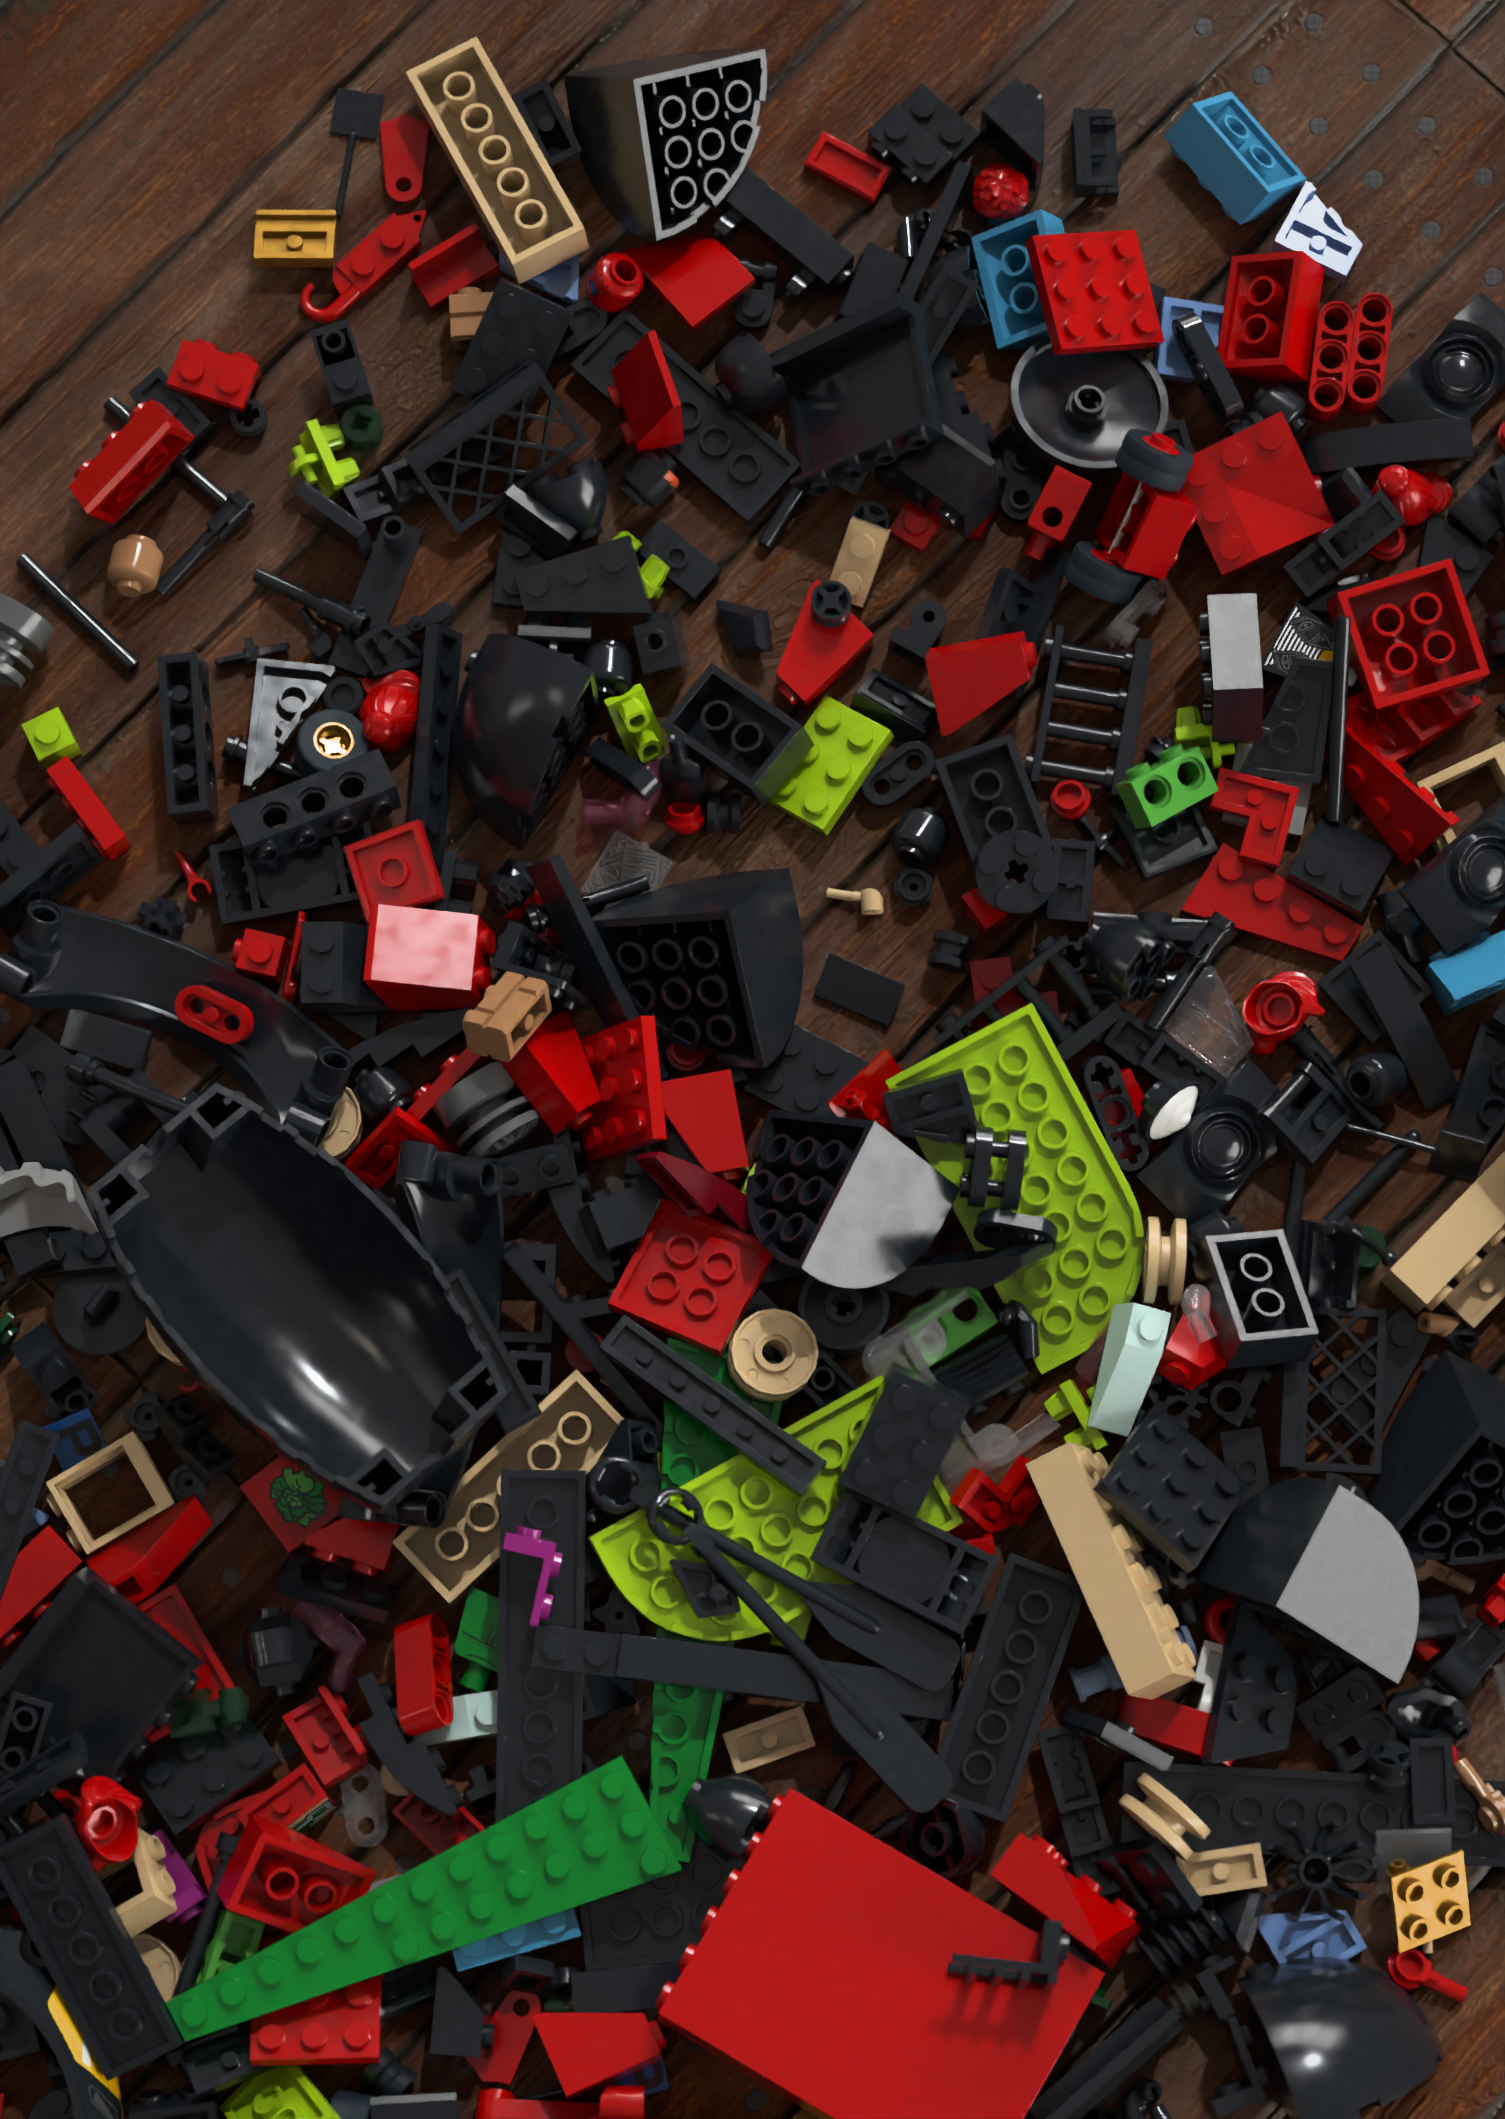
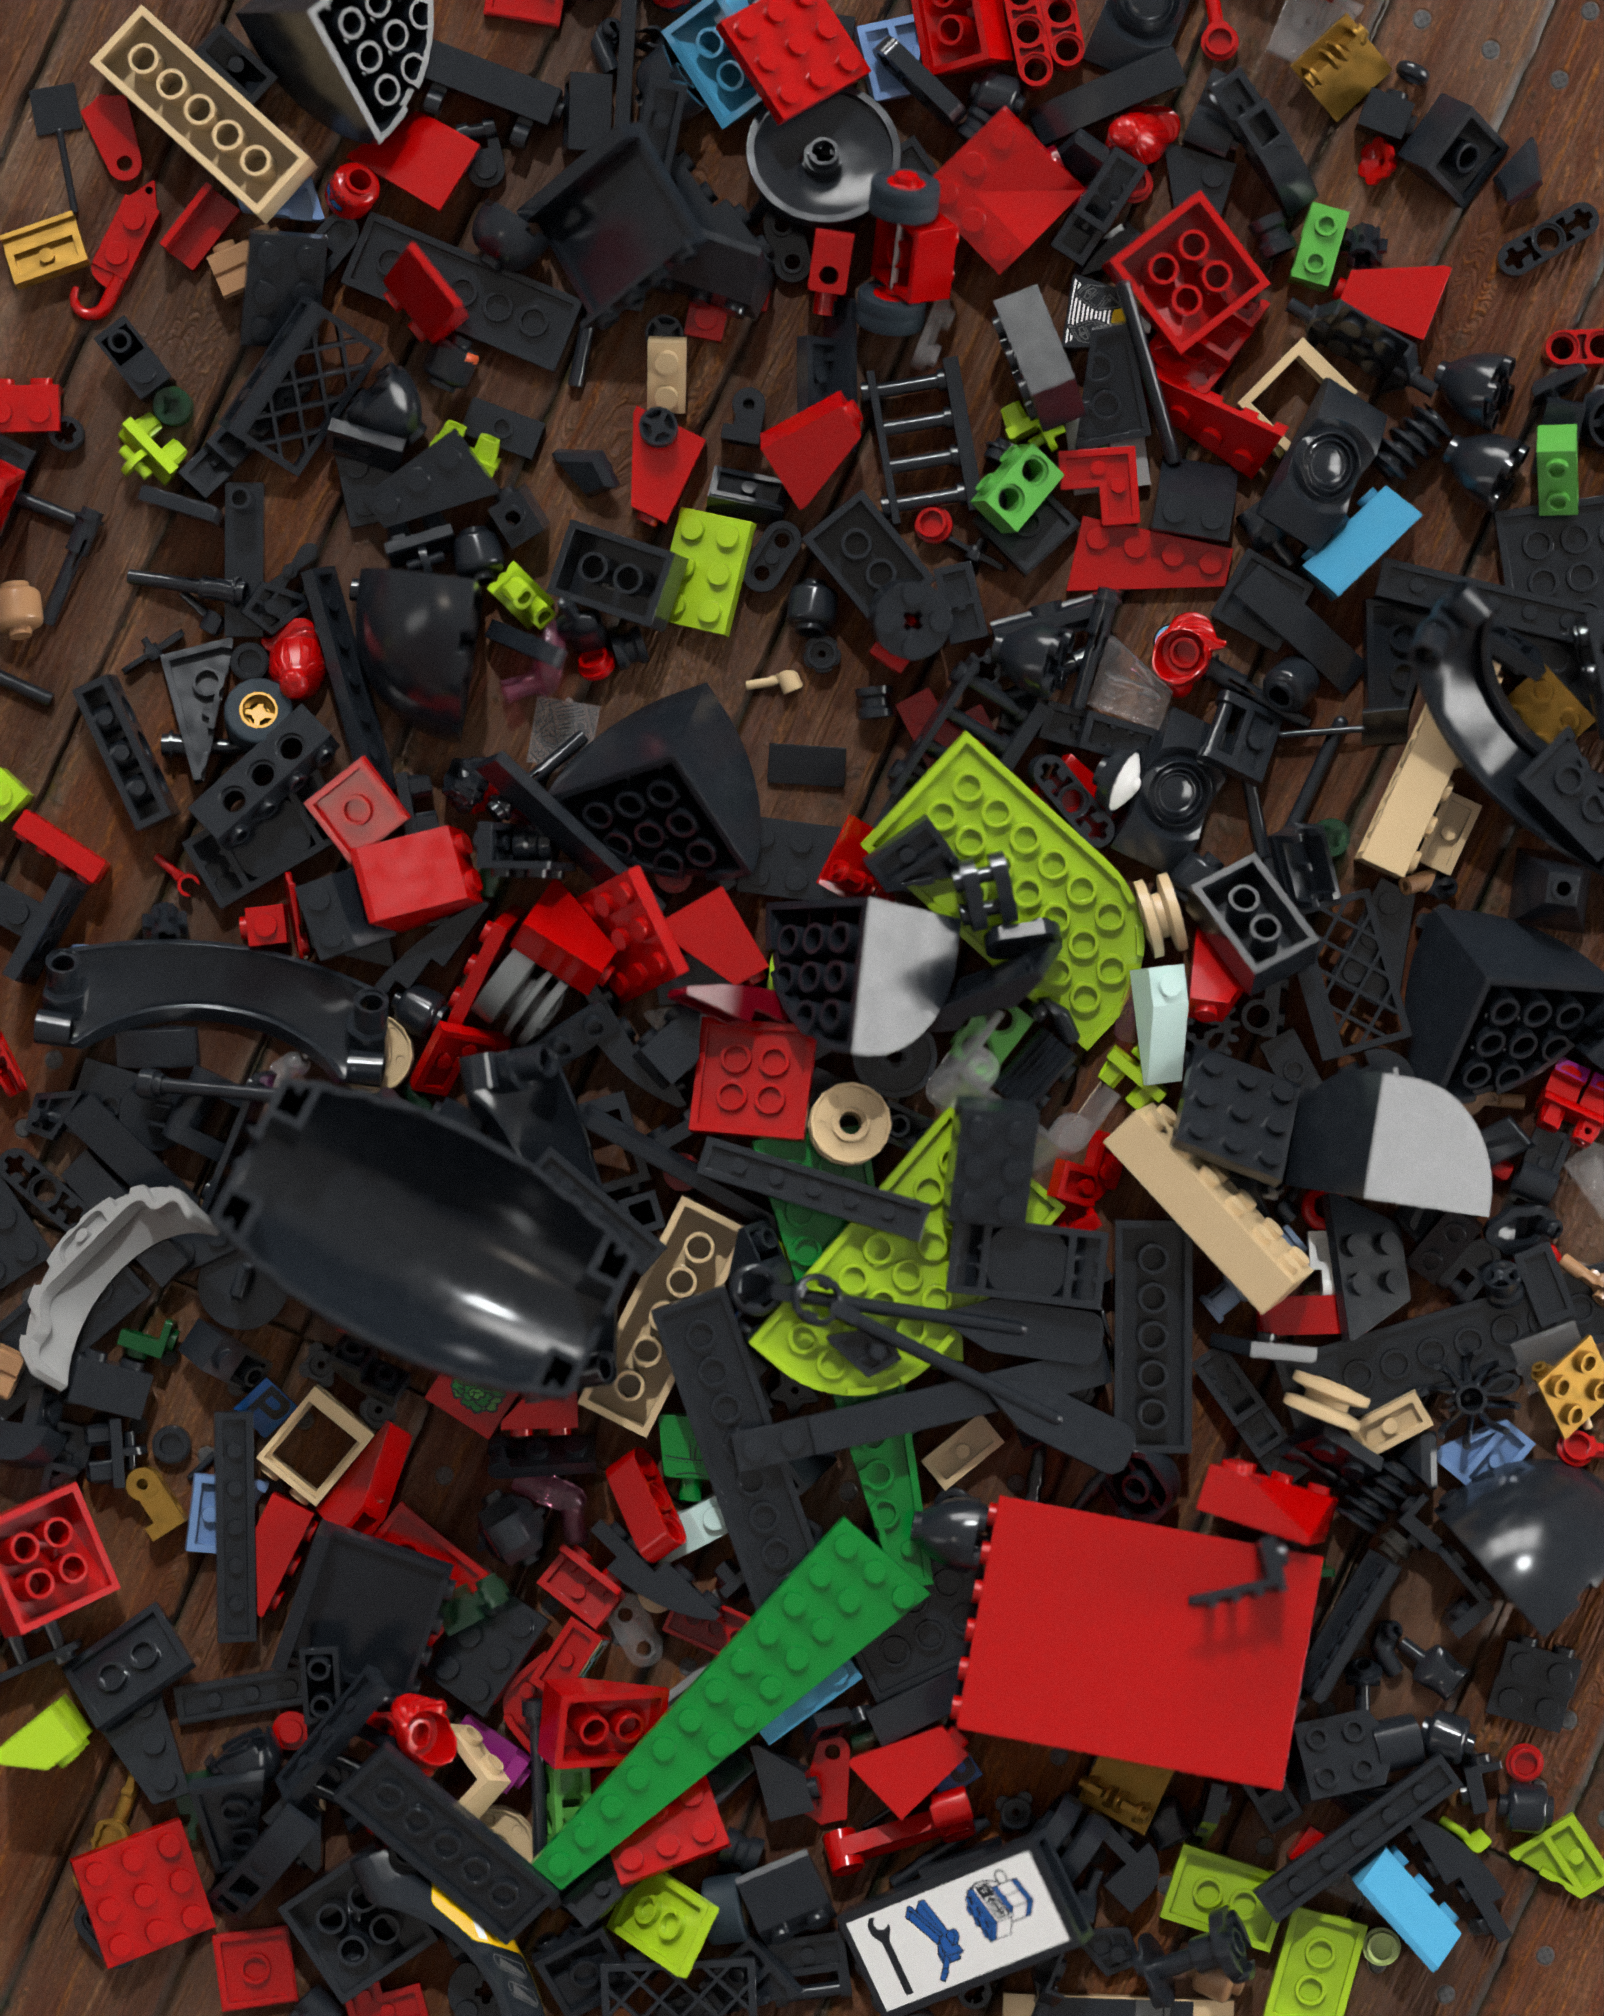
camera: 25 degrees left, 10 degrees up
red plate [175,985,254,1044] -> none
medium nougat brick [462,971,552,1063] -> none
magenta bracket [503,1526,563,1628] -> none
clear arm [1181,1284,1218,1344] -> none
black hinge [1337,1215,1398,1267] -> none

